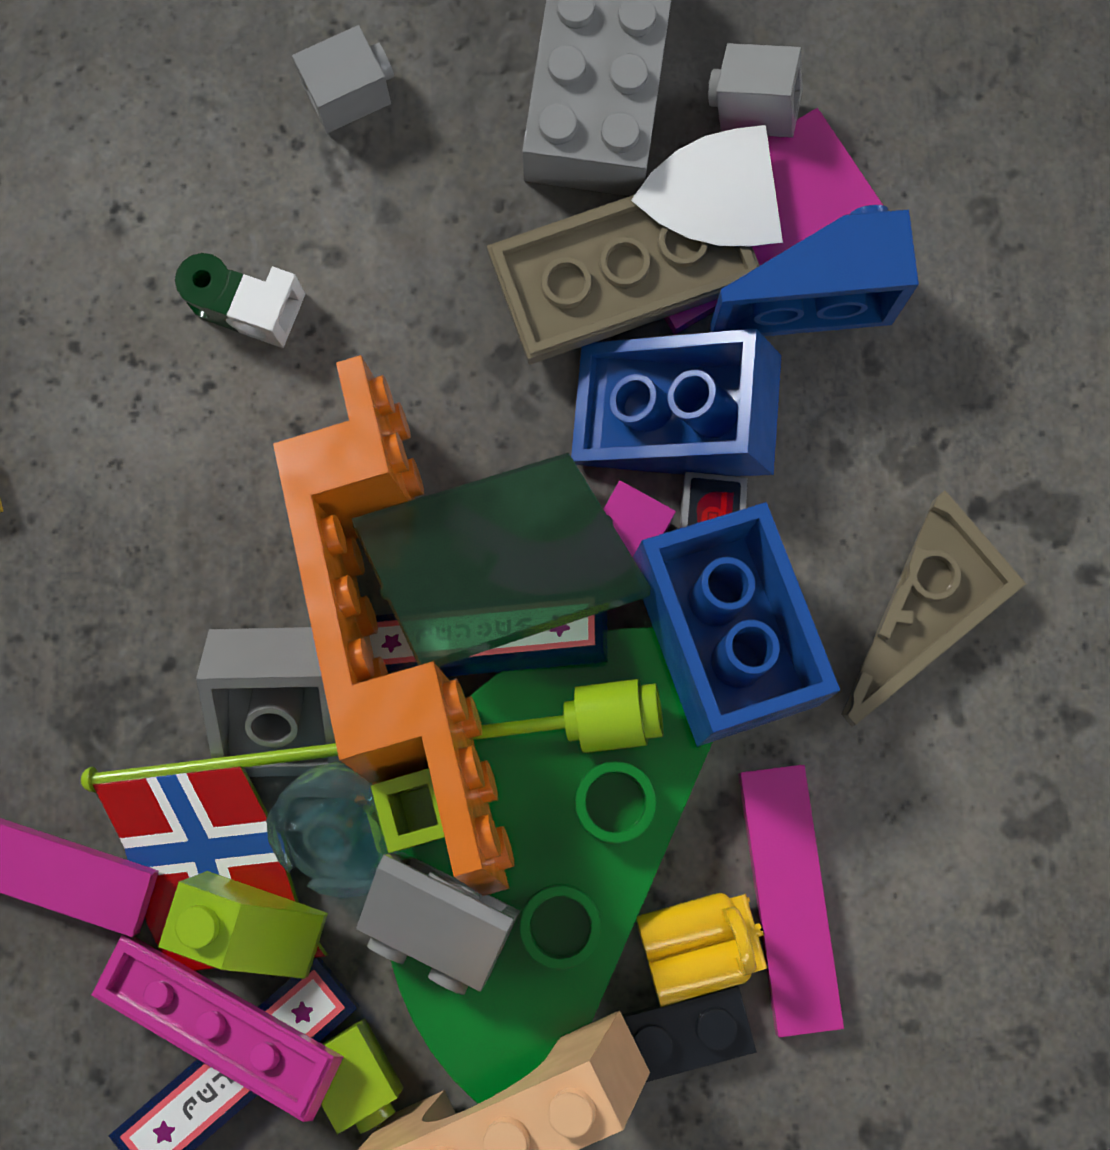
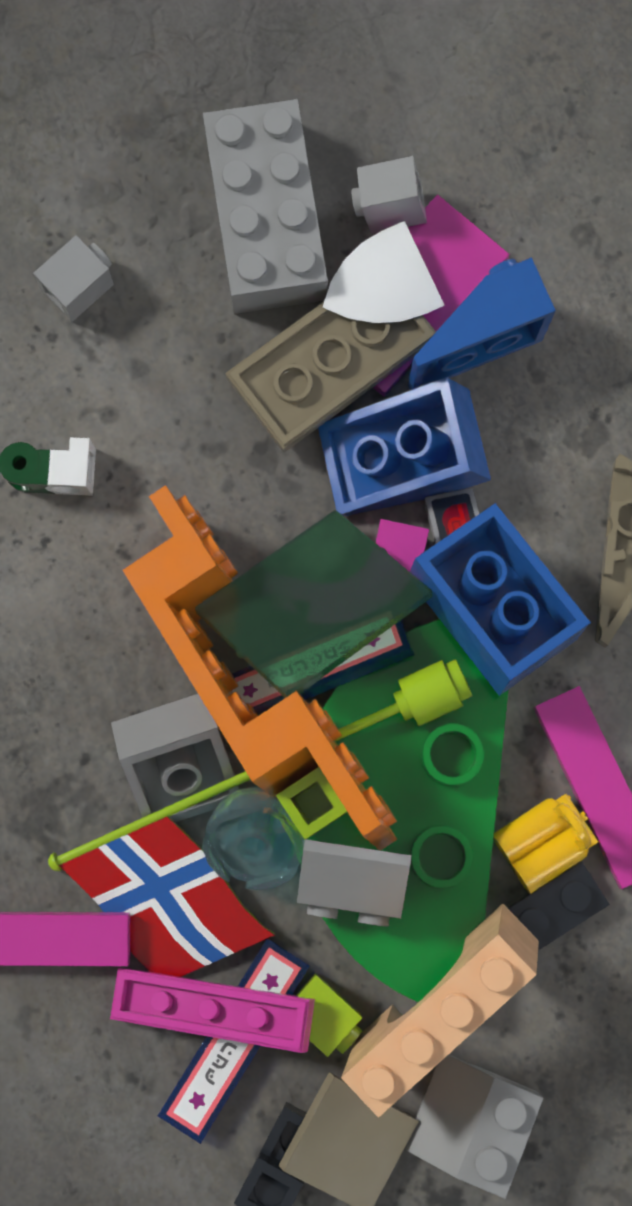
camera: 20 degrees left, 0 degrees up
lime slope [158,871,328,979] -> none

